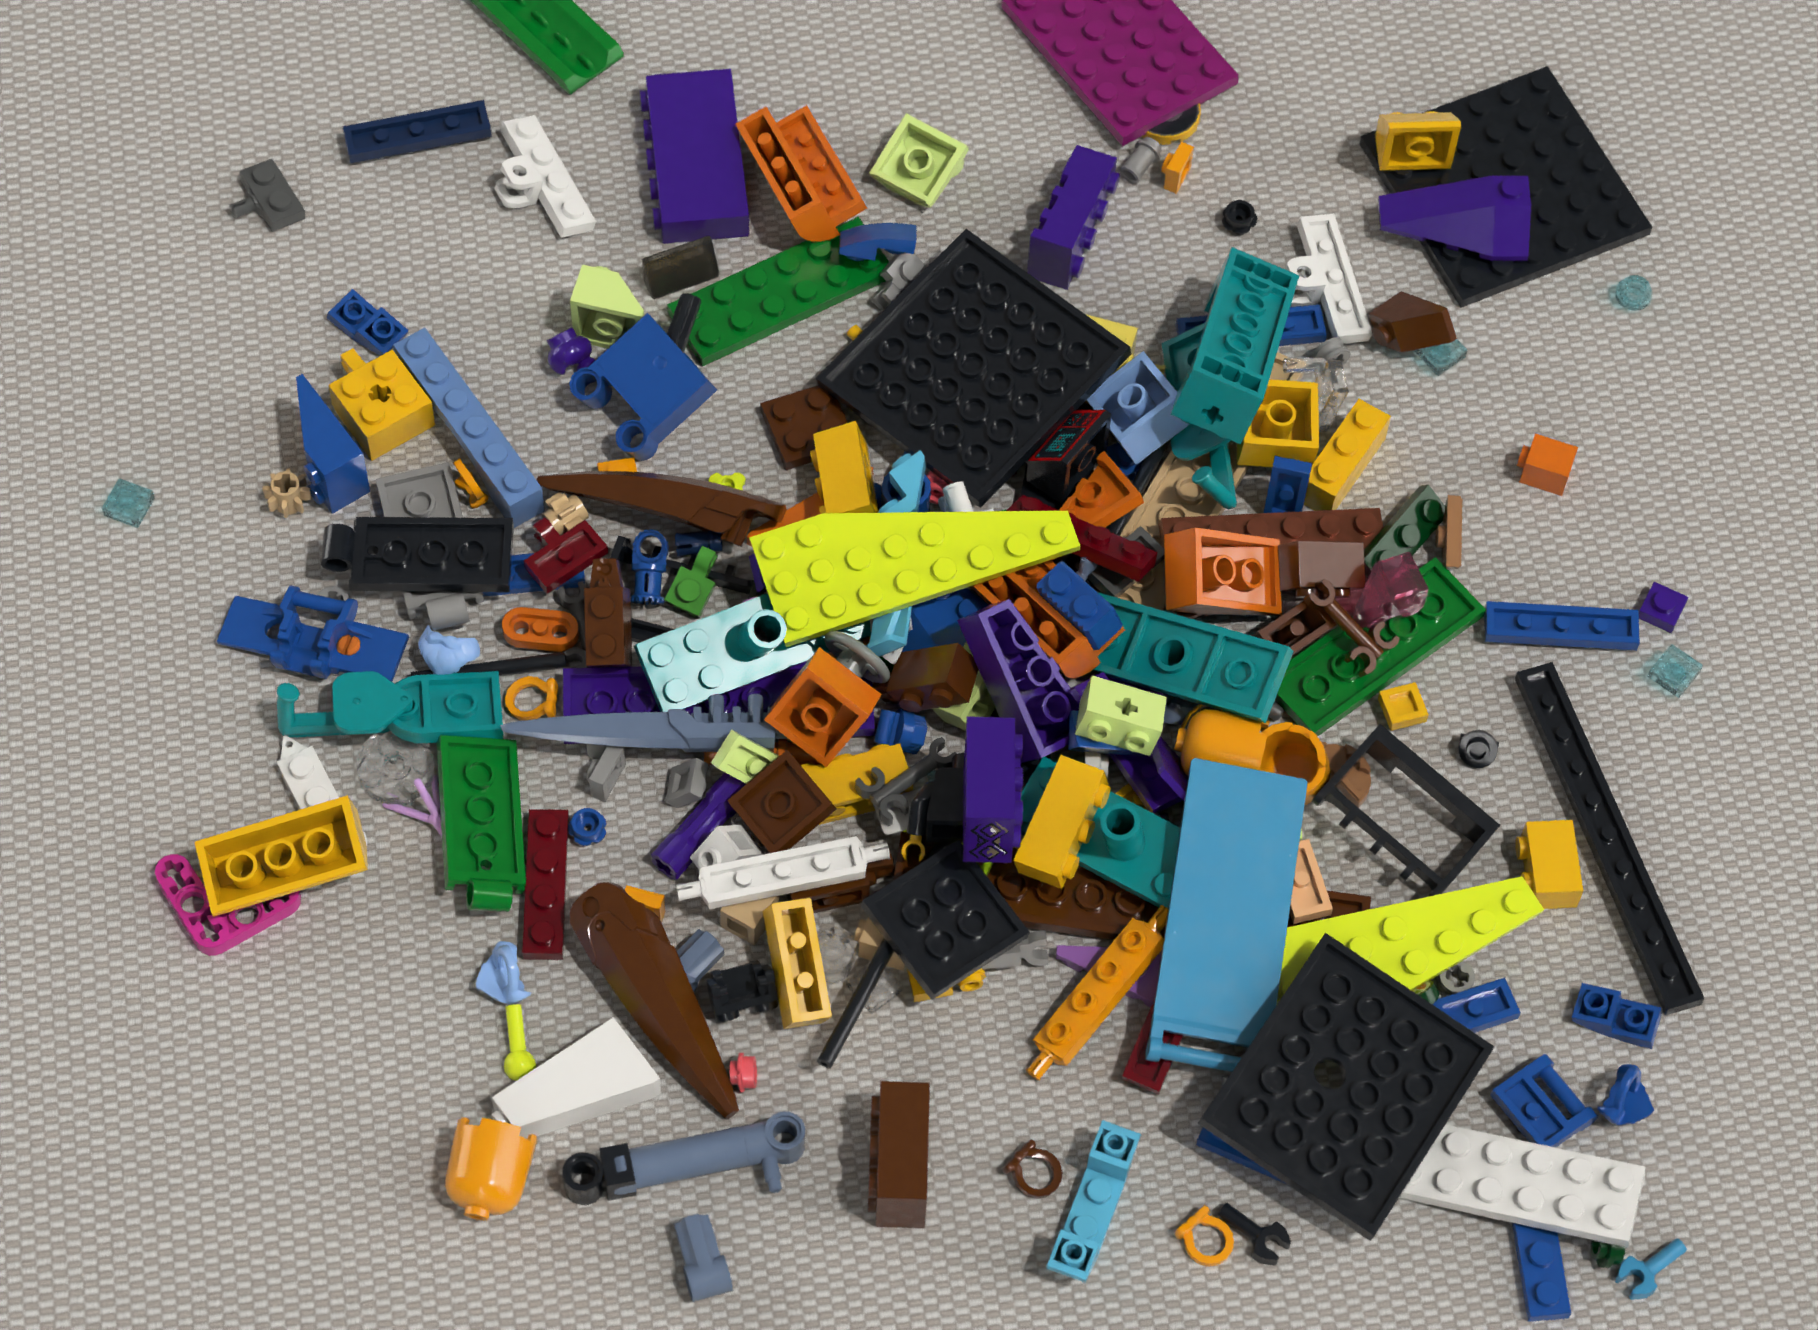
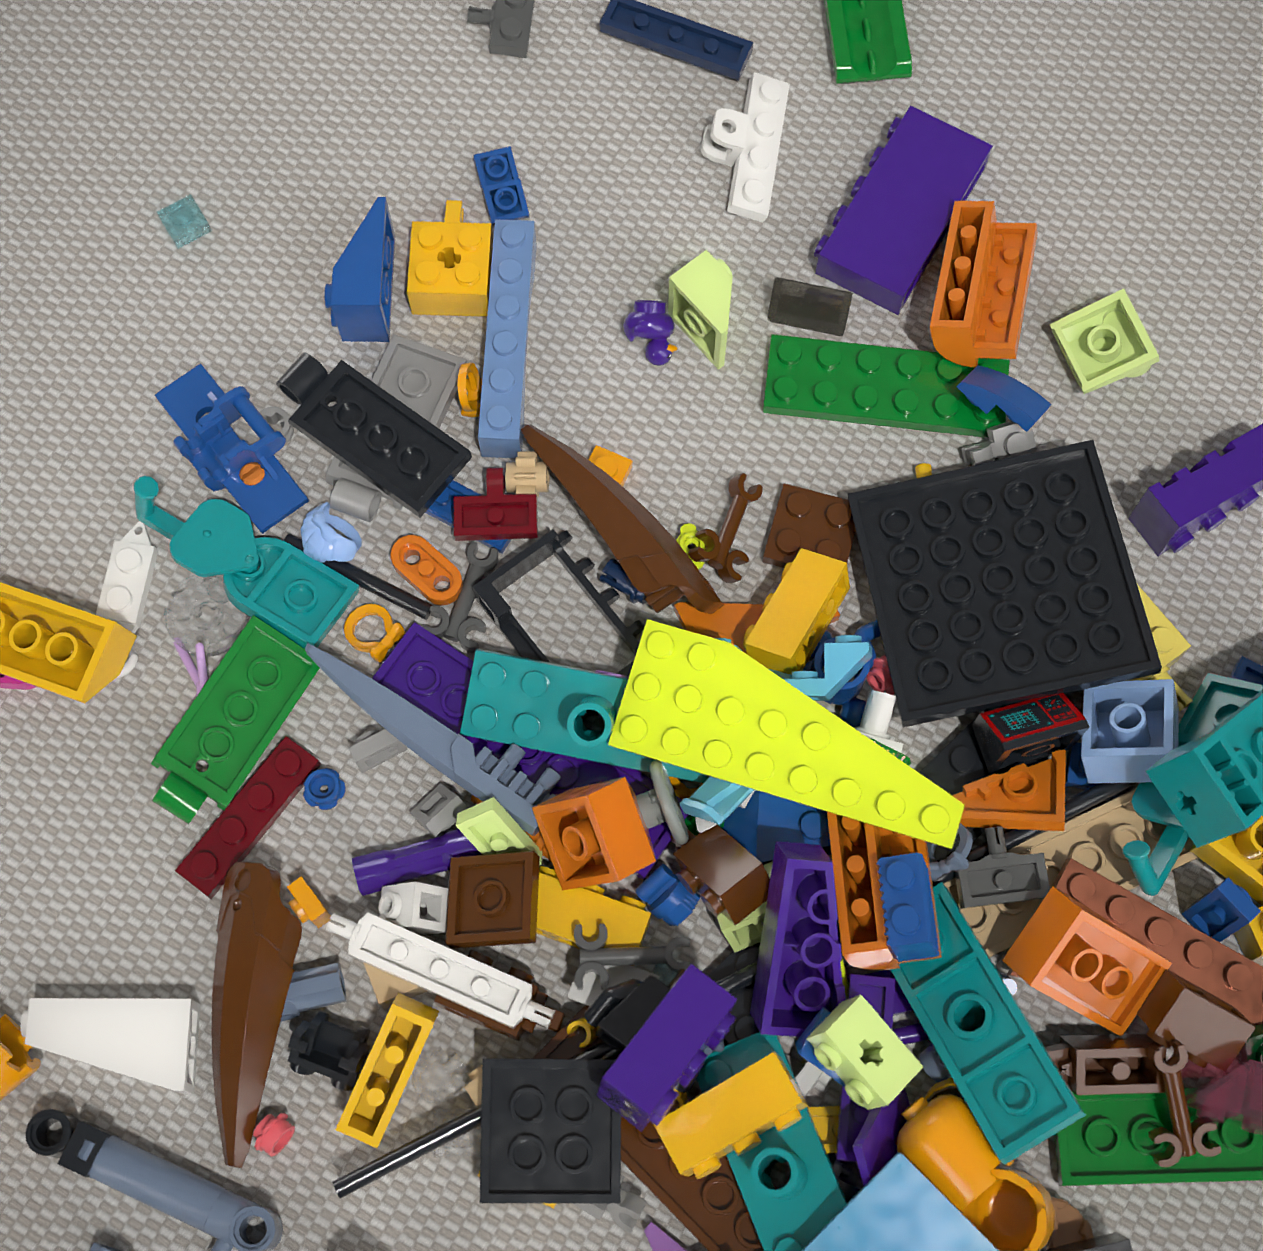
camera: 40 degrees right, 10 degrees up
tan gear [262,468,312,518] -> none
light blue piece [476,941,531,1005] -> none
neon yellow bar [504,1004,536,1081] -> none
blue piece [569,293,718,461] -> none
reddish brown hinge [584,558,632,668] -> none
blue connector [630,529,669,605] -> none
bright green plate [664,546,718,618] -> none
dark red plate [1007,495,1158,582] -> none
yellow plate [1378,682,1429,731] -> none
none -> reddish brown bar [688,473,763,583]

